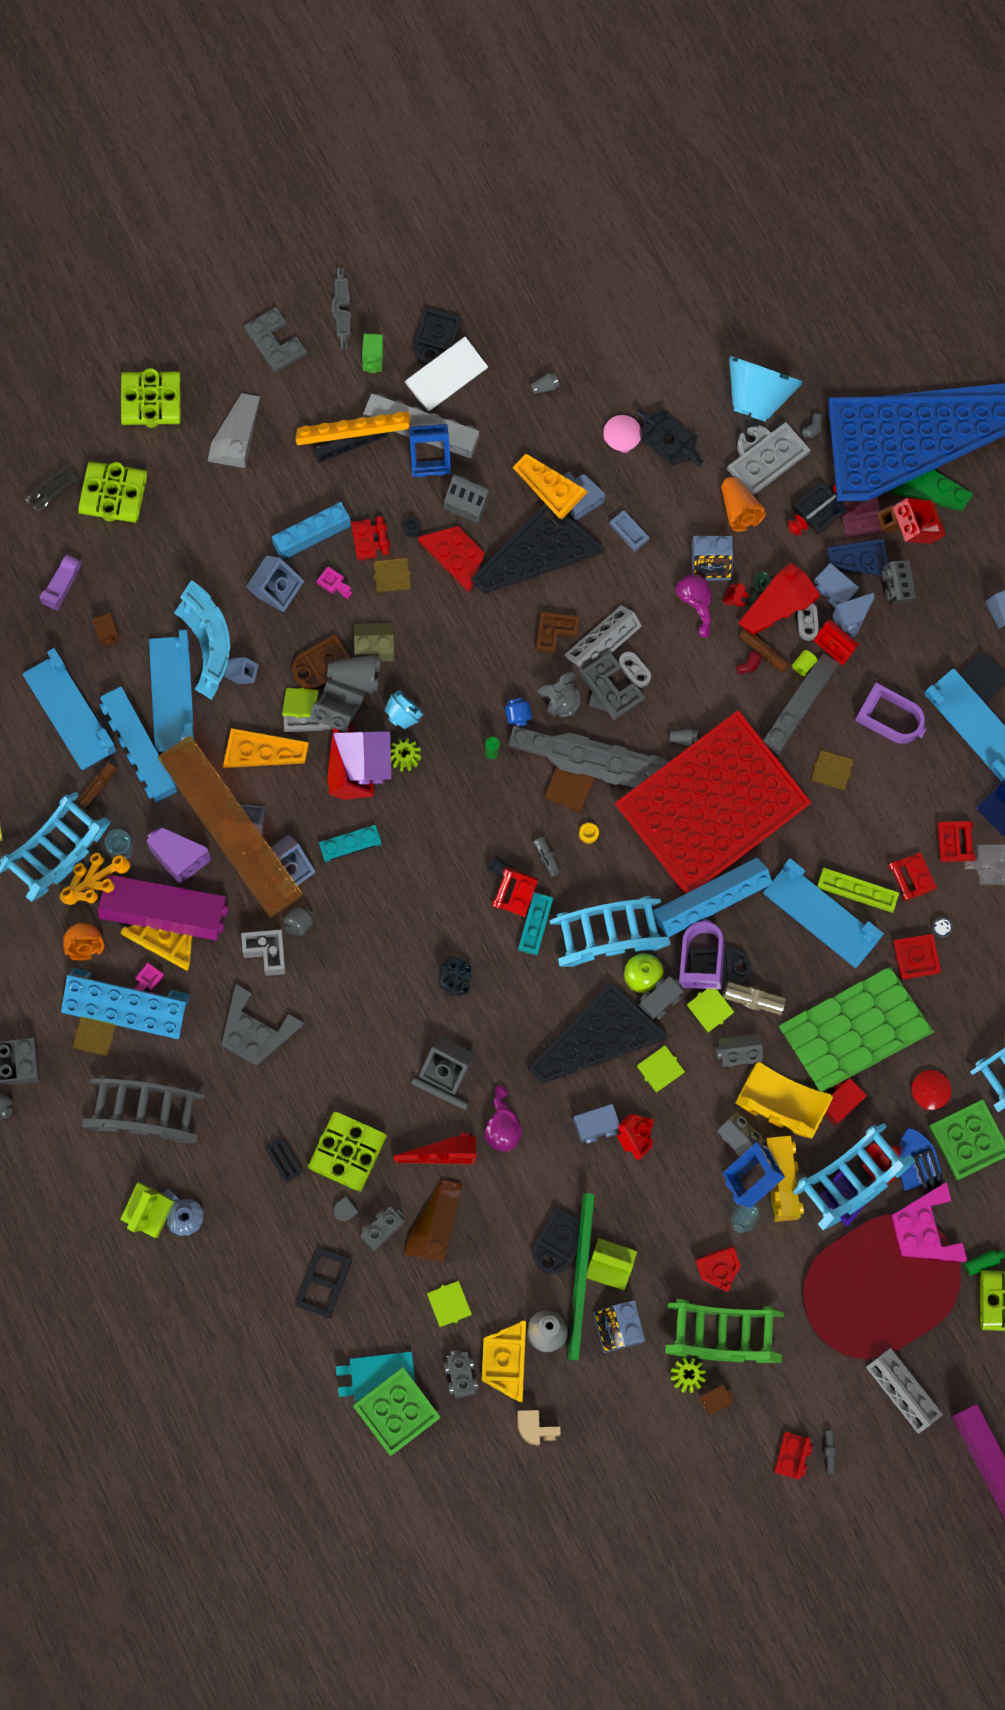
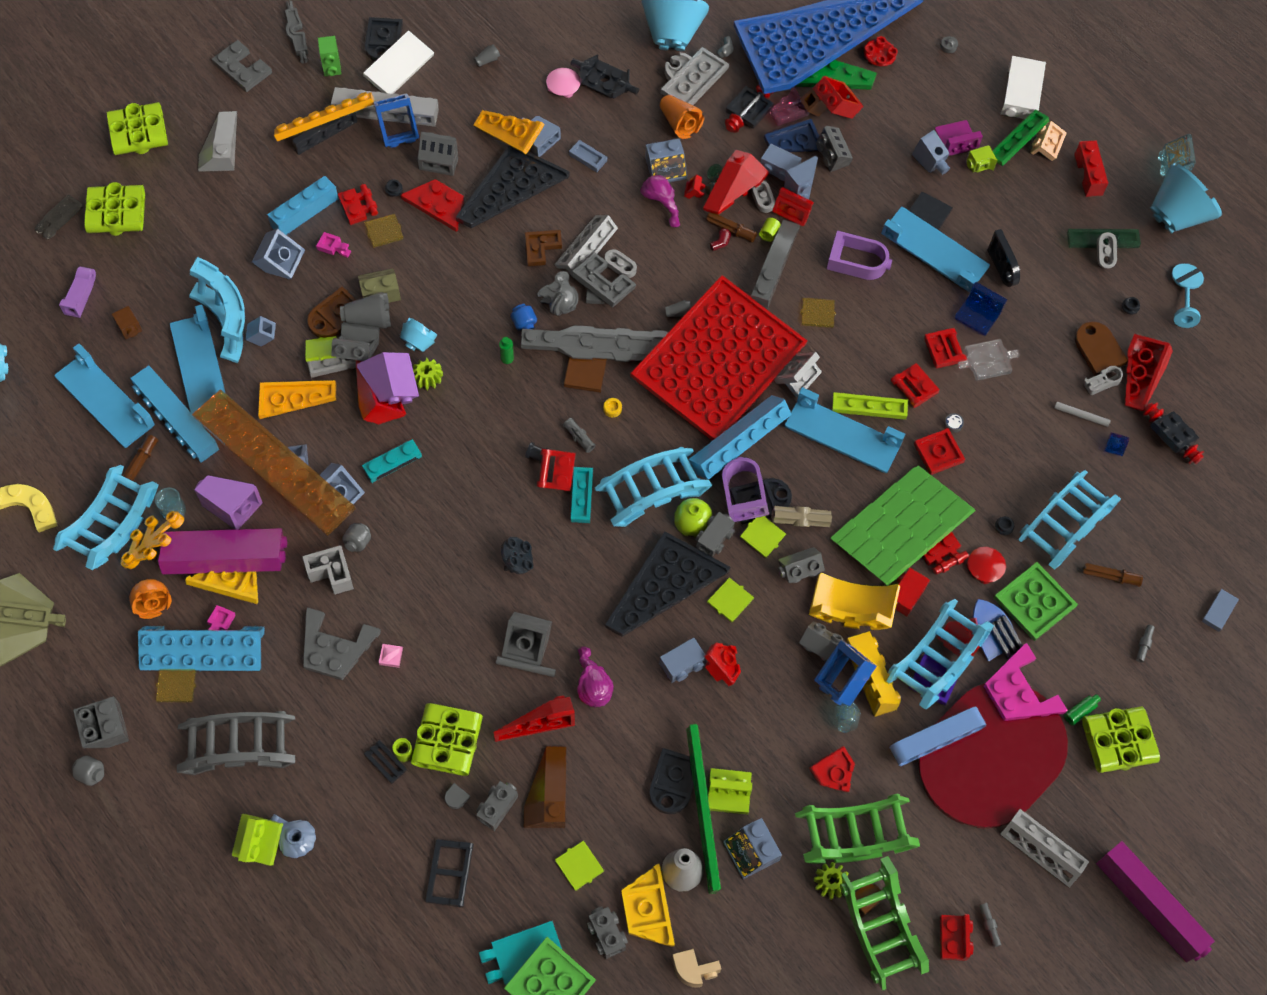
camera: 10 degrees left, 10 degrees down
none -> bright pink tile [379,644,403,668]
none -> lime beam [393,738,413,762]
none -> light grey bracket [774,352,822,397]
none -> bright green fence [840,856,929,990]
none -> red dish [864,36,898,66]
none -> medium blue beam [889,707,987,766]
none -> red plate [922,531,969,575]
none -> black plate [995,516,1015,535]

